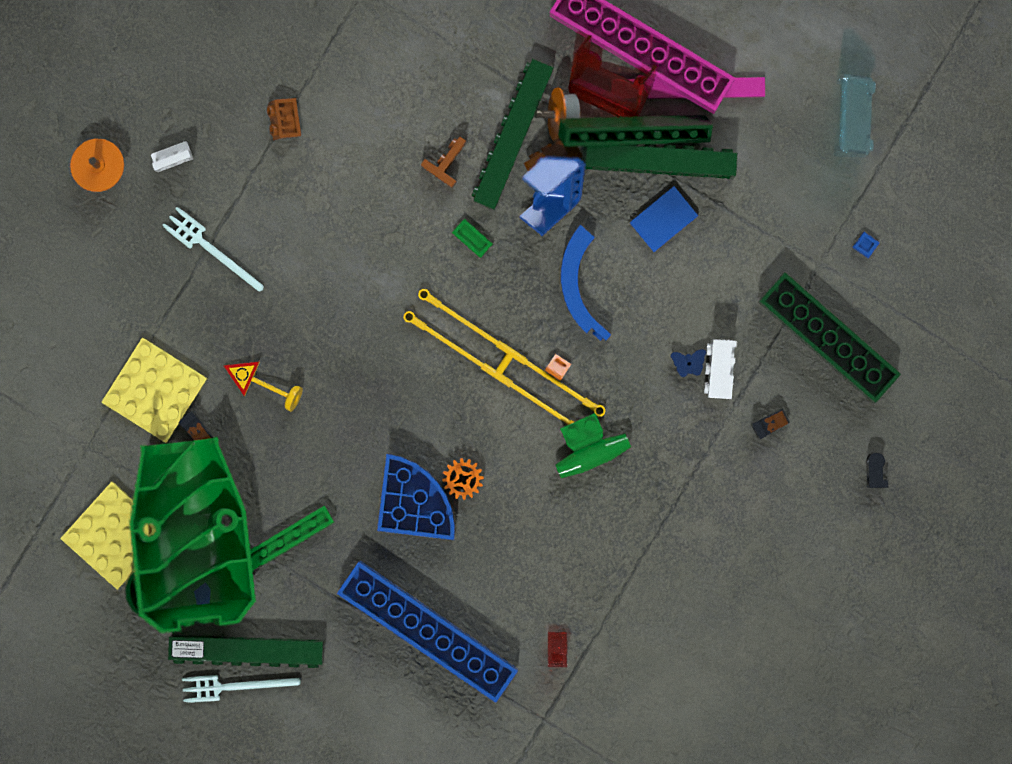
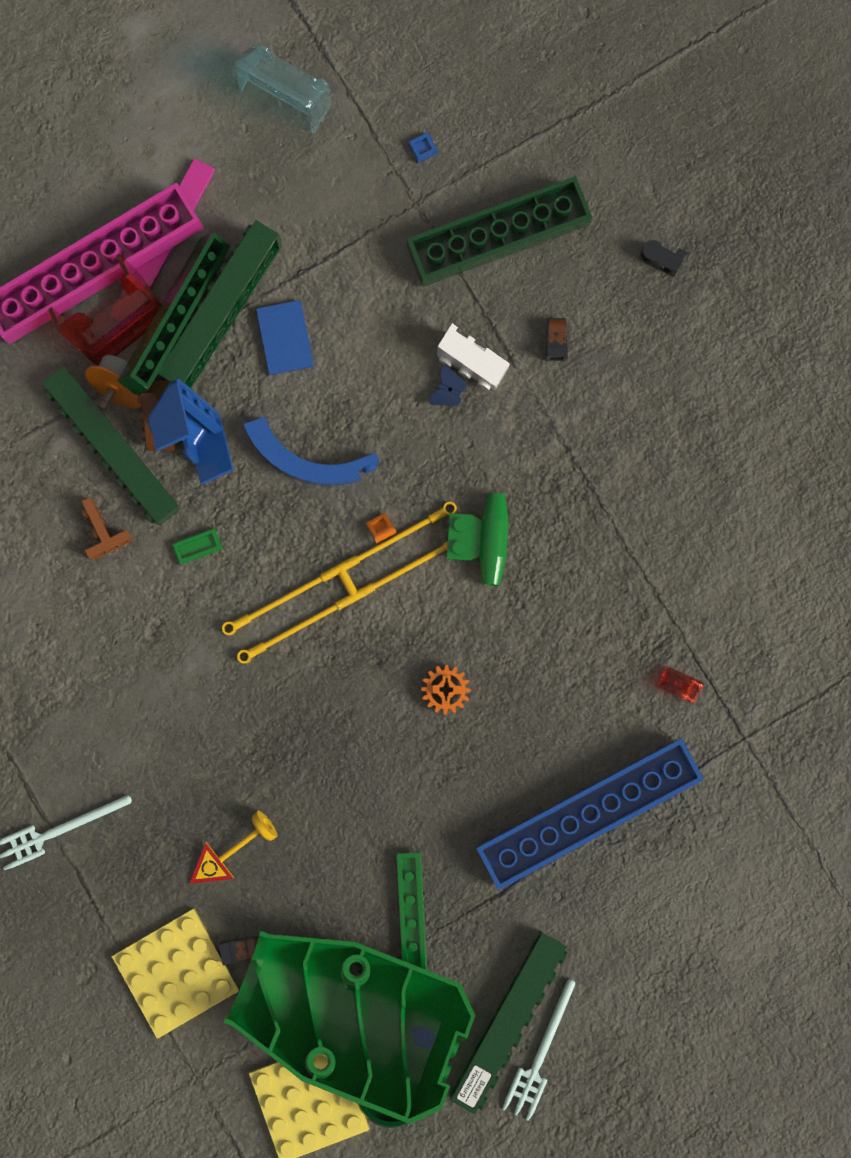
camera: 70 degrees left, 5 degrees down
blue brick [377,454,455,540] -> none

